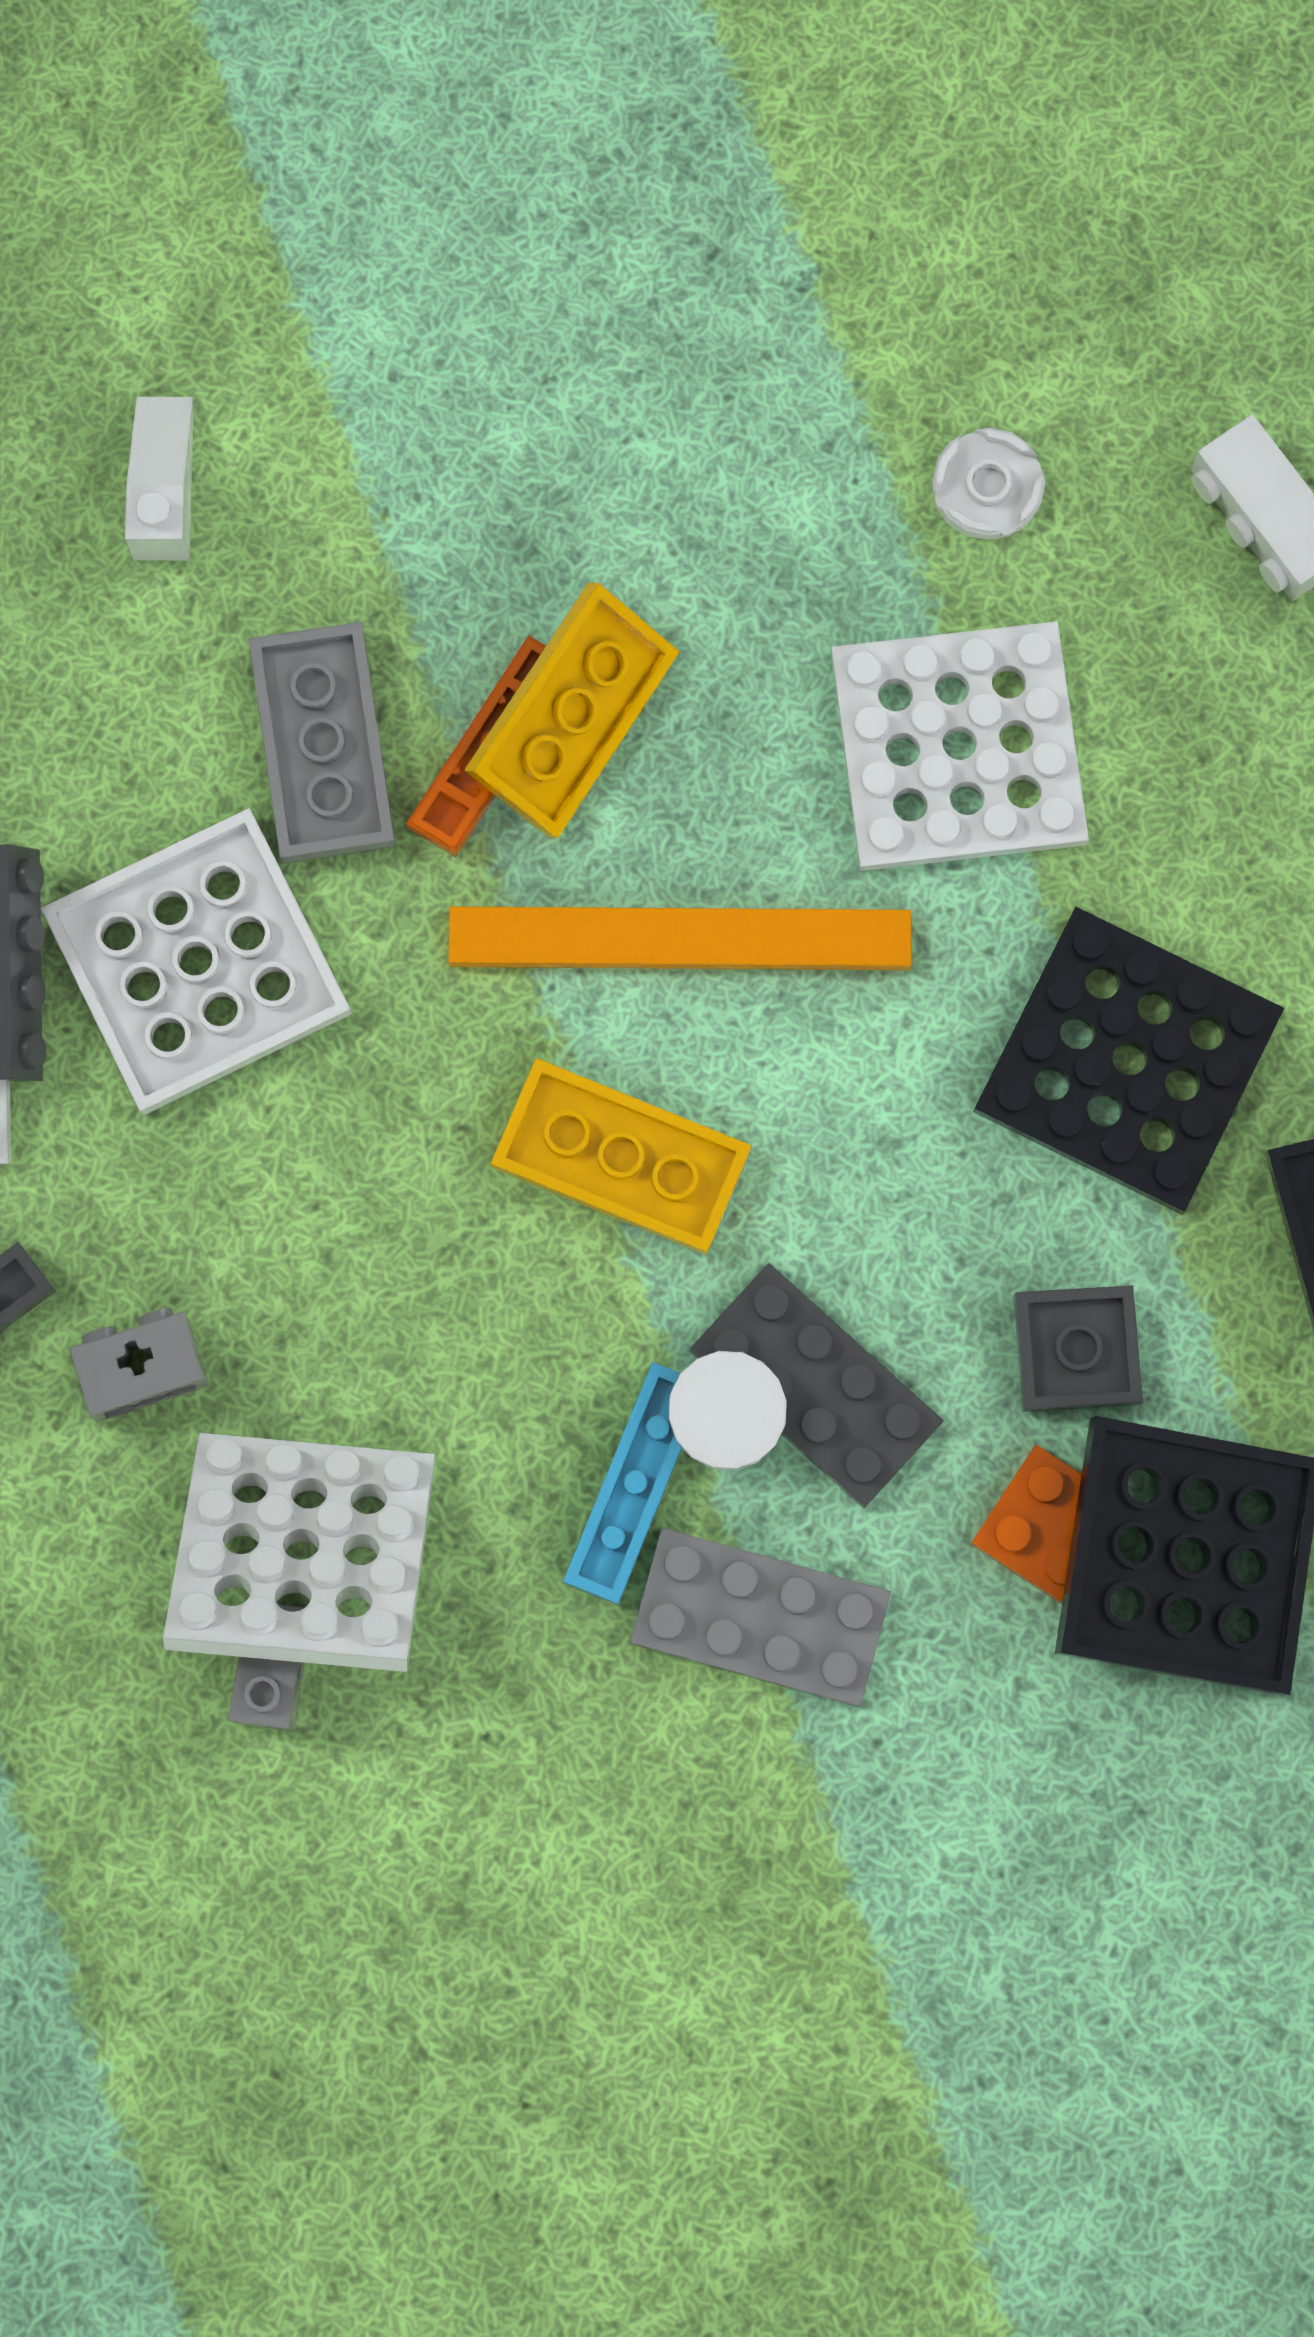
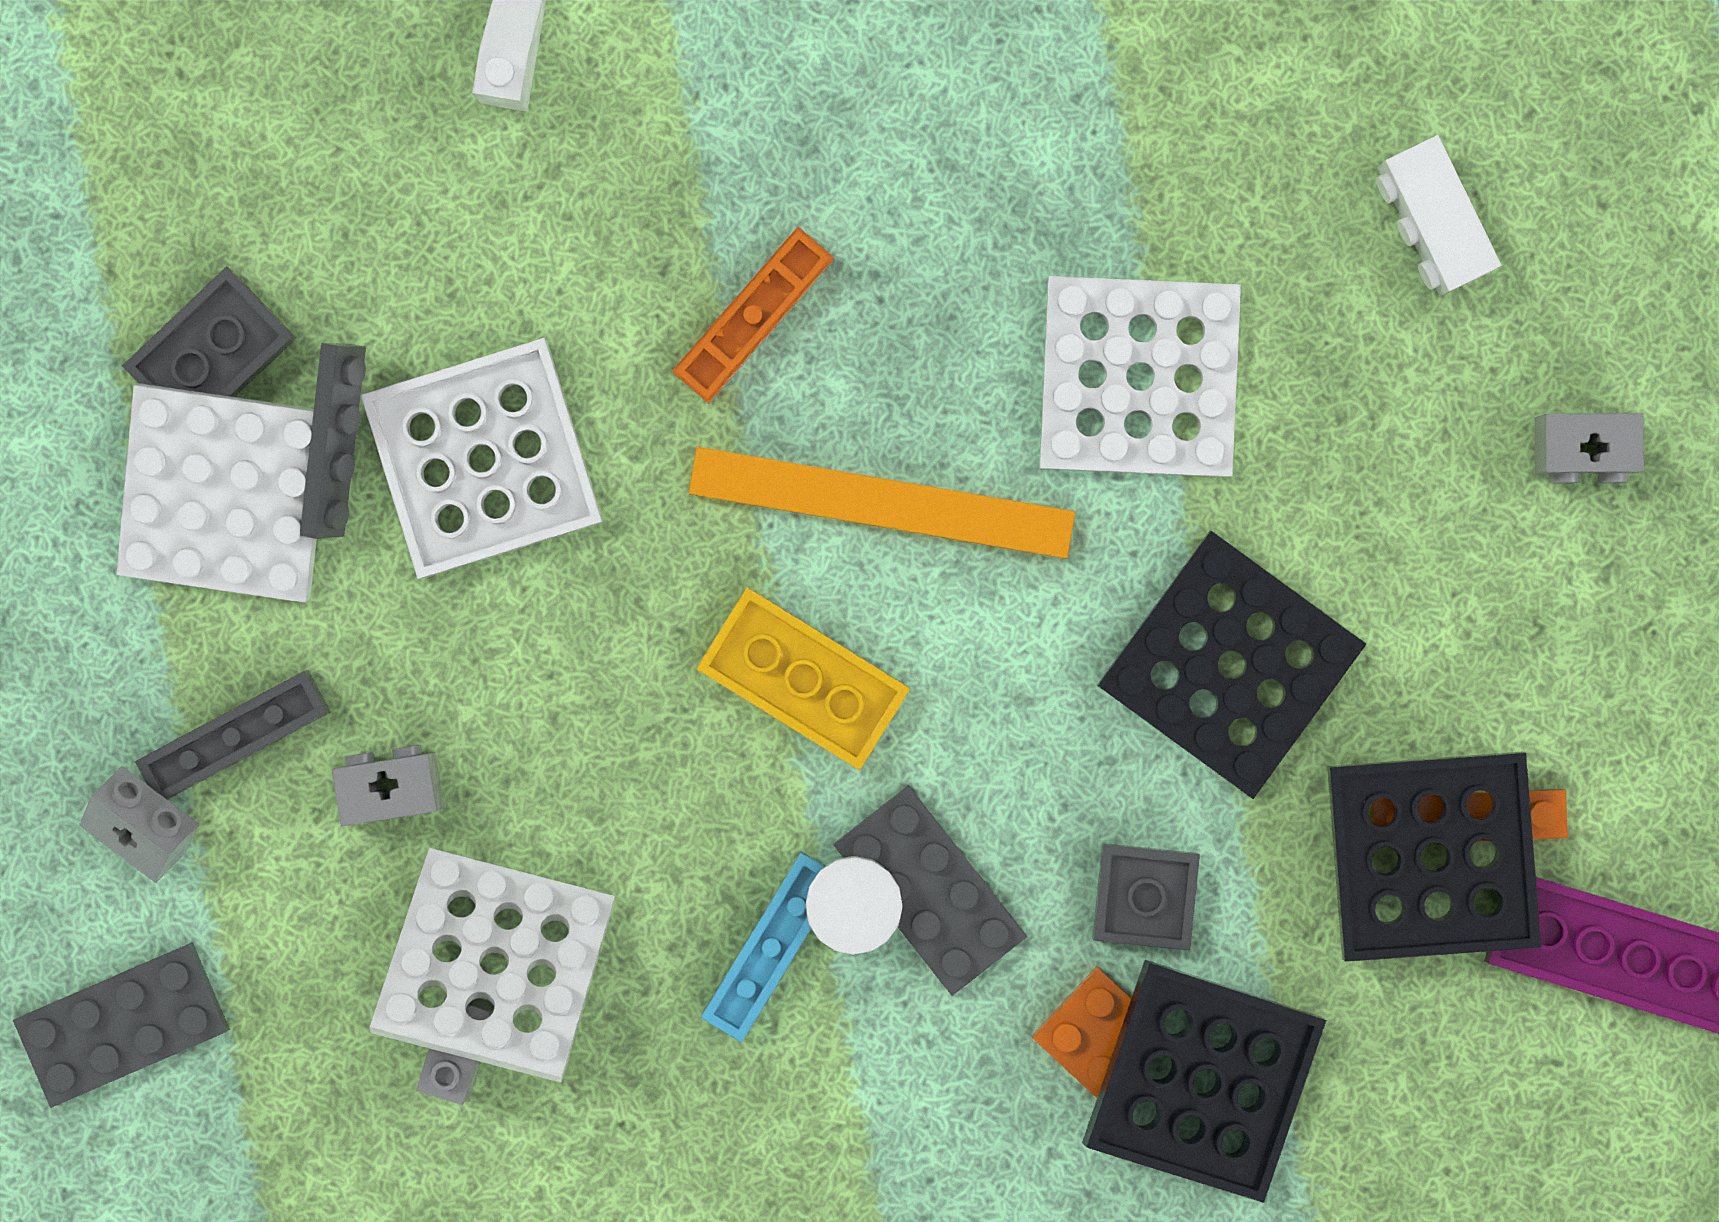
camera: 10 degrees right, 10 degrees up
light grey plate [249,622,396,864] -> none
yellow plate [464,582,680,839] -> none
light grey plate [630,1528,891,1708] -> none
white tile [931,427,1045,540] -> none

